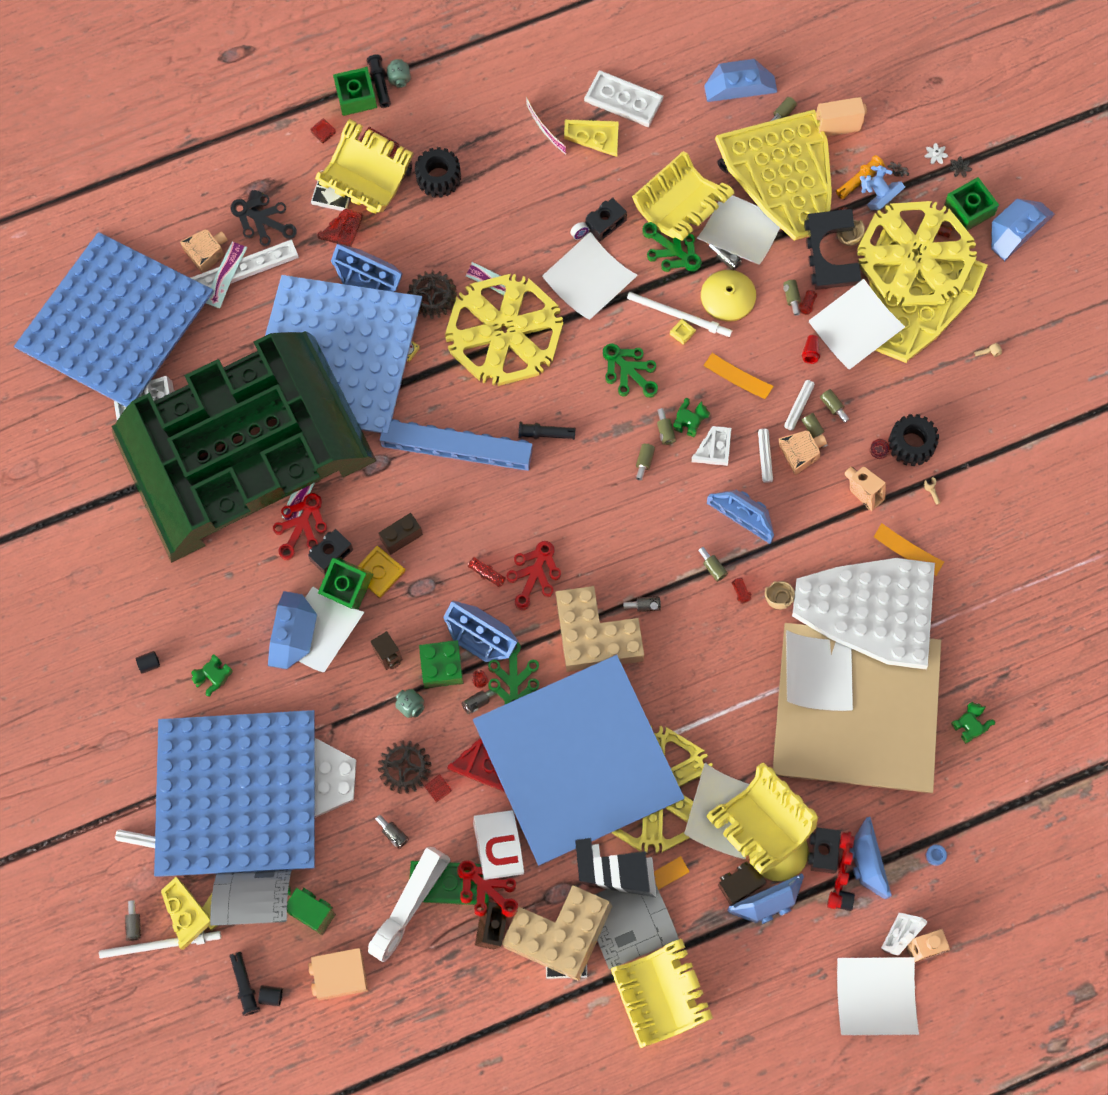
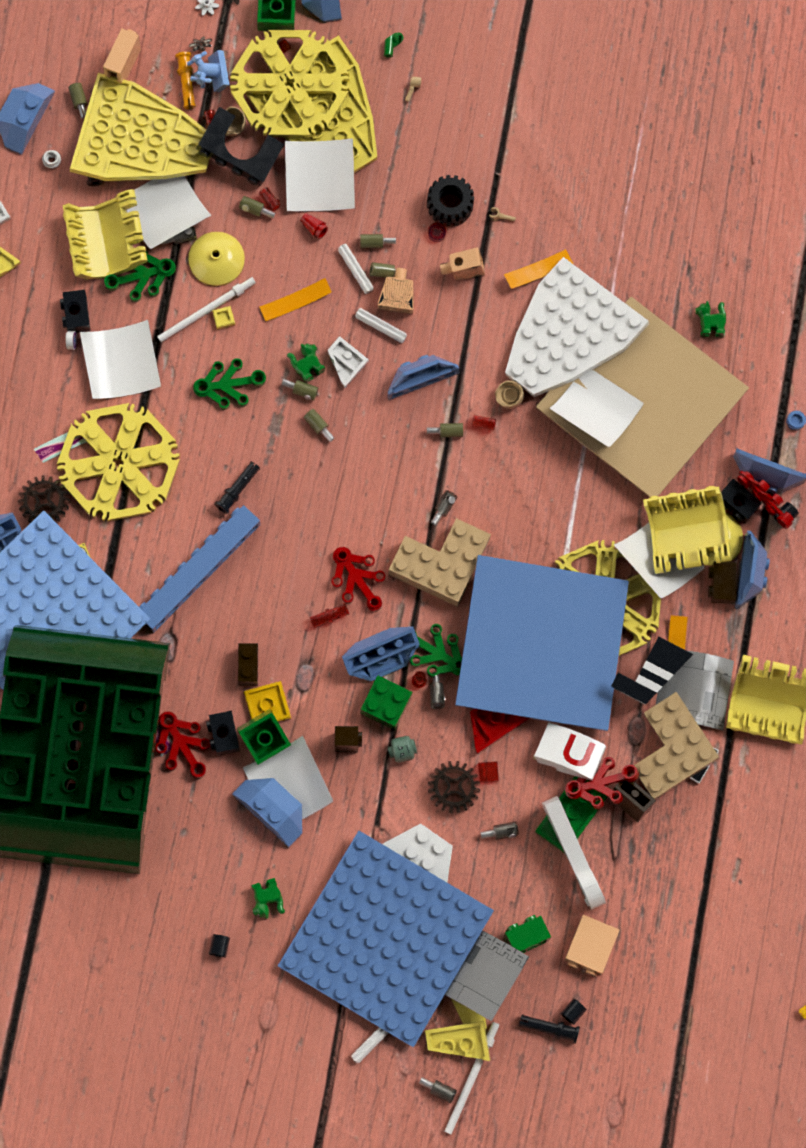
camera: 65 degrees left, 5 degrees up
none -> white plate [42,150,61,169]
none -> green arm [384,32,404,58]

